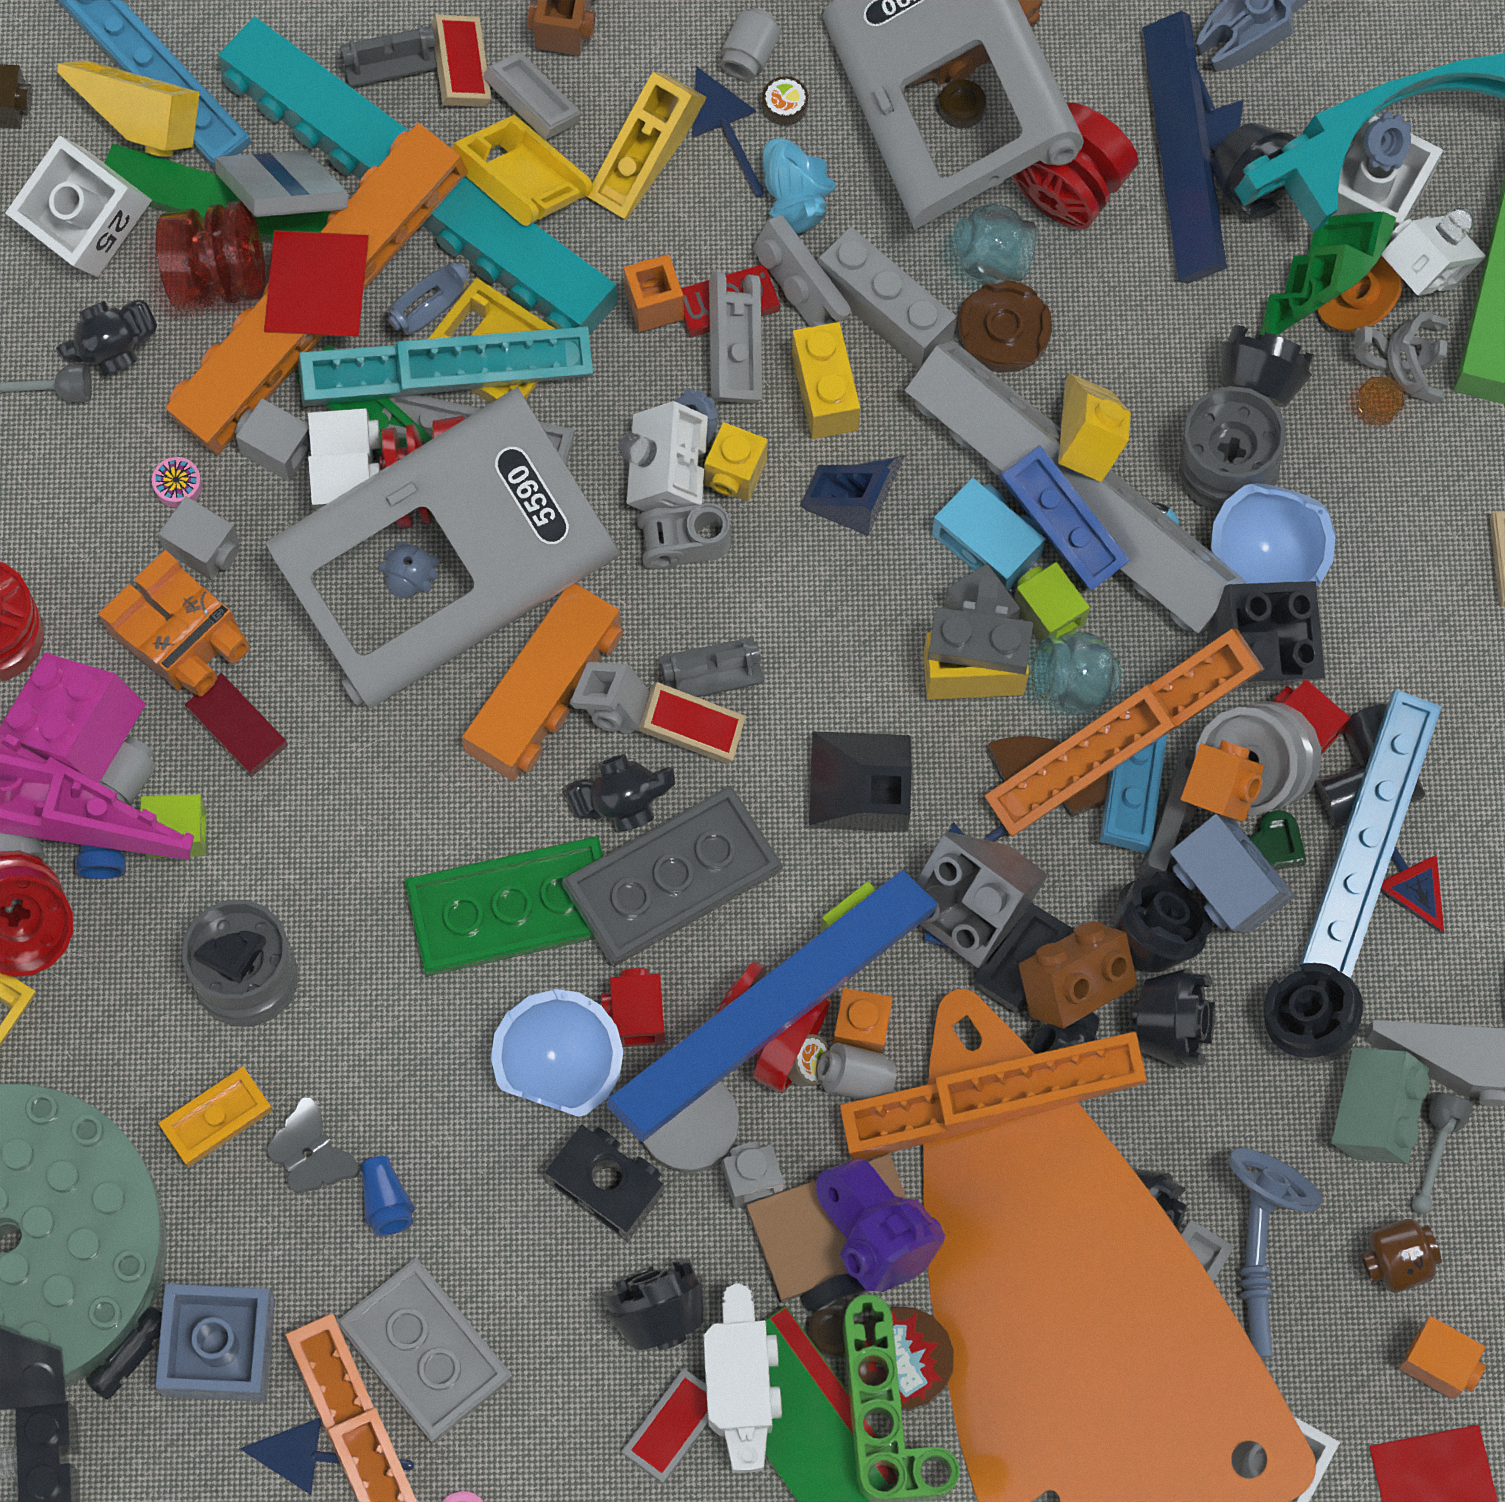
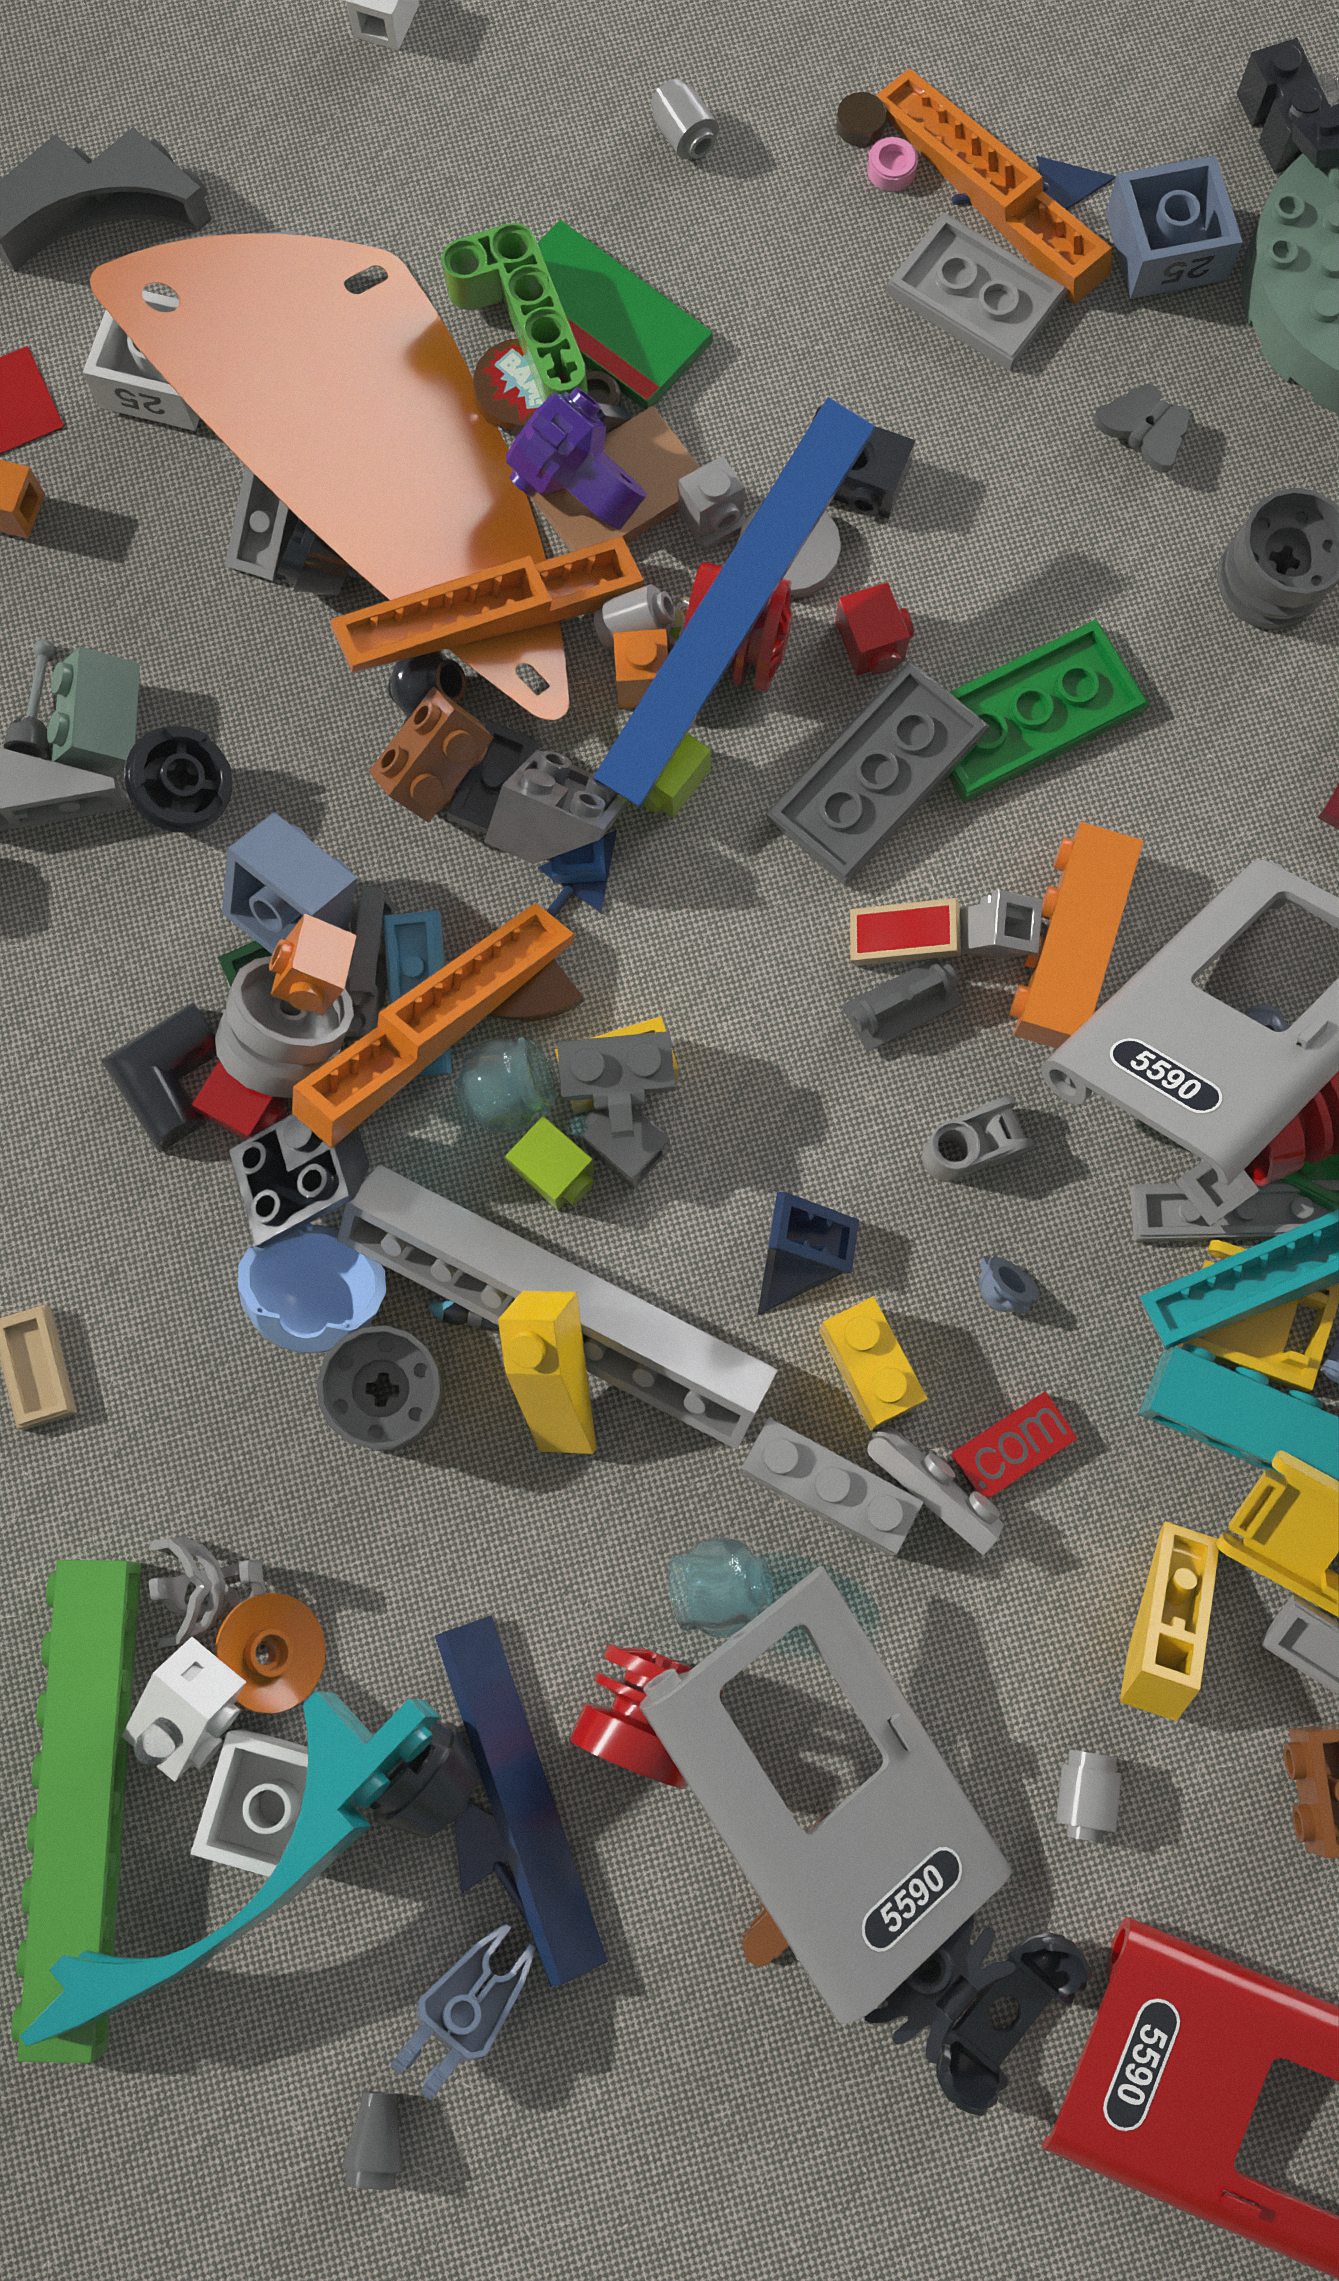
camera: 170 degrees right, 5 degrees up
black axle [87,1306,162,1400] -> none
light orange plate [158,1066,273,1168] -> none
black tile [194,931,267,984] -> none
blue cone [360,1156,415,1236] -> none
light blue cylinder [491,989,623,1117] -> none
black piece [565,754,675,832] -> none
black cone [603,1258,704,1350] -> none
white piece [618,401,708,511] -> none
red tile [622,1368,708,1485] -> none
orange brick [623,254,684,332] -> none
dark blue piece [693,66,764,197] -> none
yellow brick [704,422,768,502] -> none
white hinge [704,1282,782,1473] -> none
light grey hinge [709,271,763,404] -> none
tile [762,76,809,126] -> none
medium azure hair [762,138,836,234] -> none
black slope [809,731,912,832] -> none
medium azure brick [932,477,1045,591] -> none
dark brown tile [939,79,986,129] -> none
reddish brown tile [957,280,1052,373] -> none
blue panel [998,445,1130,591] -> none
black cone [1112,872,1212,973] -> none
black cone [1132,968,1215,1069] -> none
black cone [1221,325,1314,408] -> none
sand blue dish [1228,1148,1322,1359] -> none
green slope [1260,211,1396,336] -> none
tile [1297,689,1442,978] -> none
clear orange tile [1356,376,1404,425] -> none
reddish brown head [1361,1219,1442,1293] -> none
sand blue animal [1362,112,1411,171] -> none
piece [1380,846,1445,934] -> none

